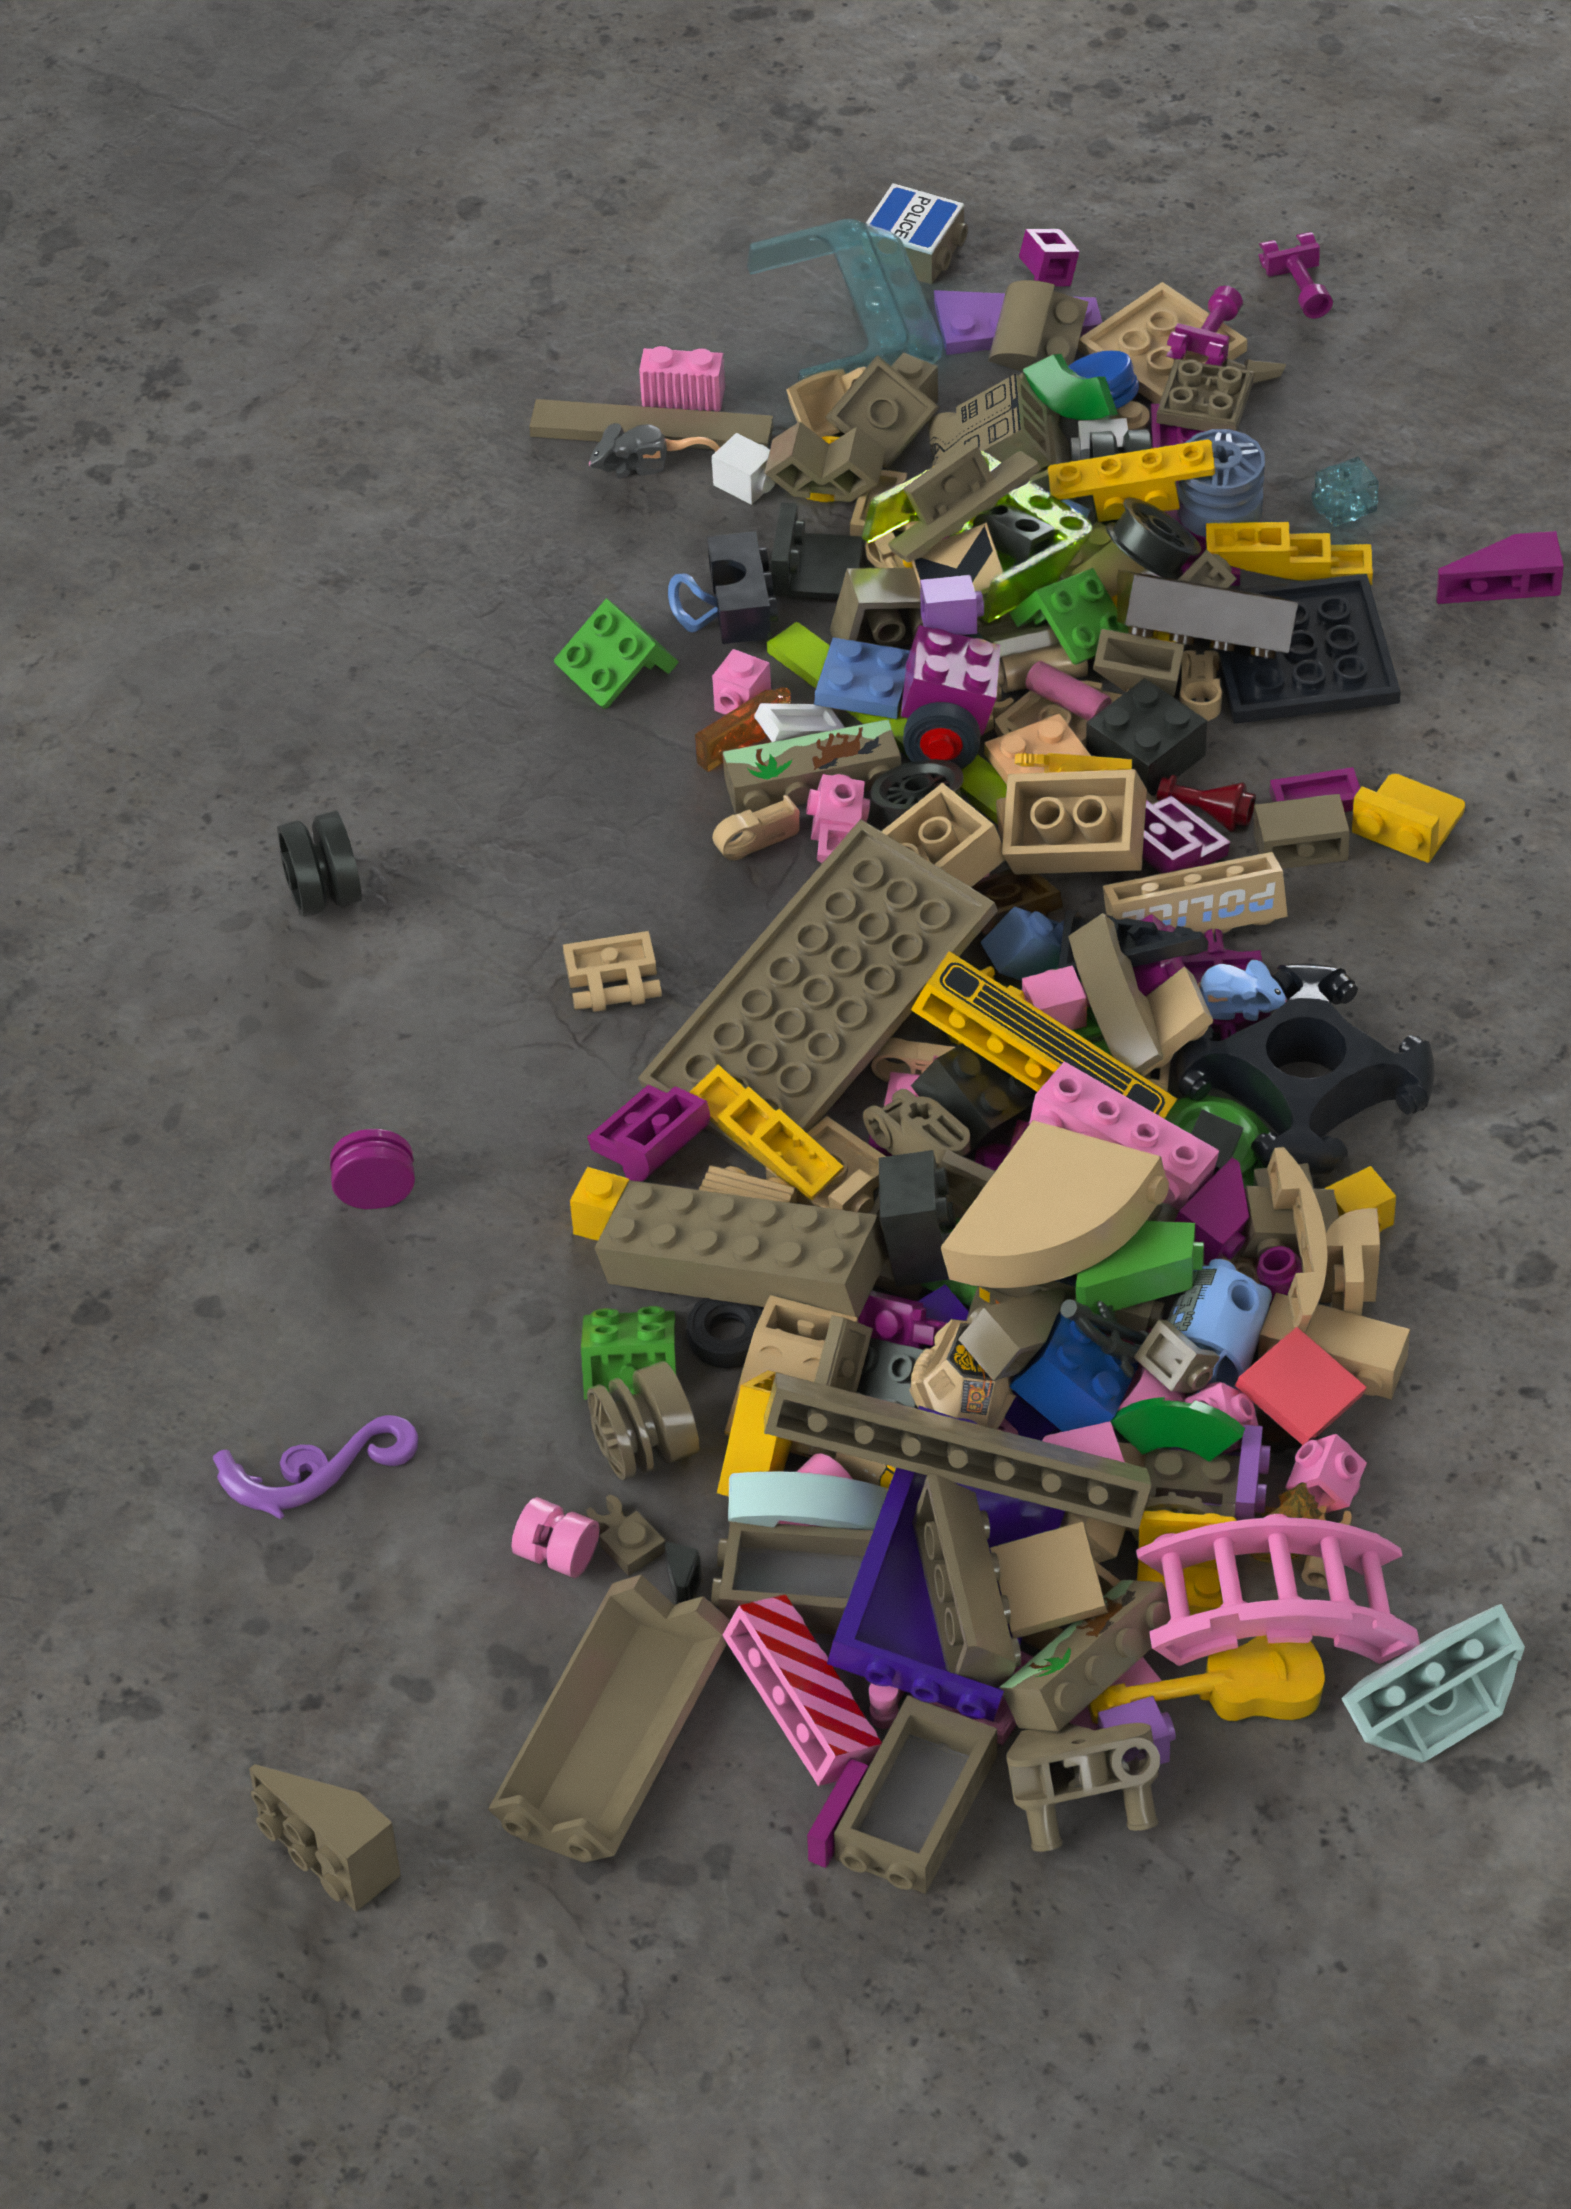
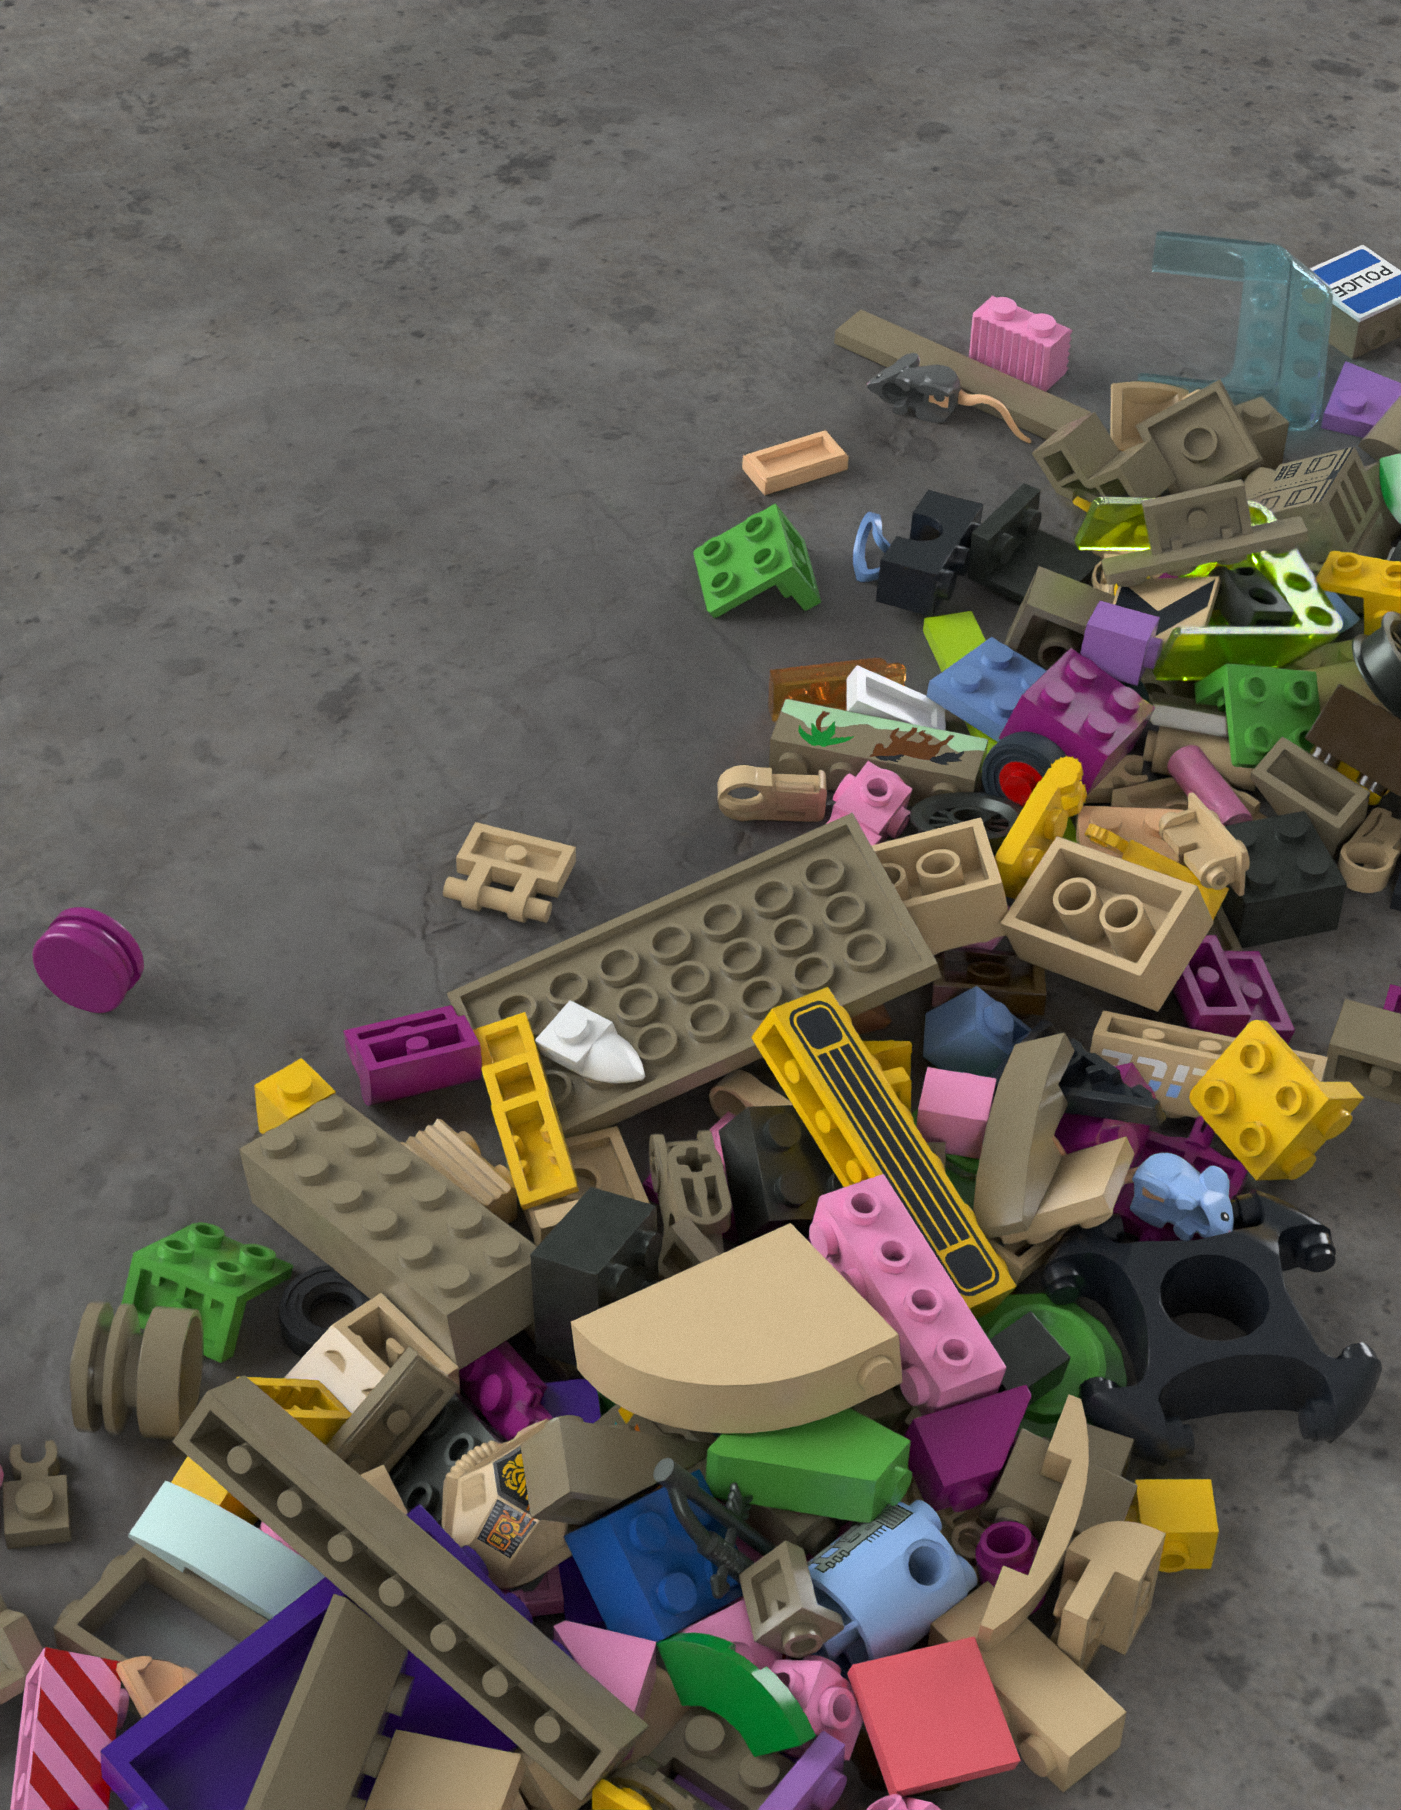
camera: 25 degrees right, 5 degrees down
pearl dark grey wheel [277,810,362,917] -> none
pearl dark grey slope [665,1542,702,1604] -> none
white brick [712,433,776,505] -> none
bright pink brick [712,649,772,725] -> none
dark red piece [1157,775,1256,832] -> none
none -> light nougat tile [116,1656,198,1718]
none -> white plate [534,1000,645,1083]
none -> light nougat tile [742,430,849,496]
none -> yellow hinge [994,756,1087,899]
none -> tan hinge [1159,792,1250,896]
none -> yellow bracket [1189,1020,1364,1181]

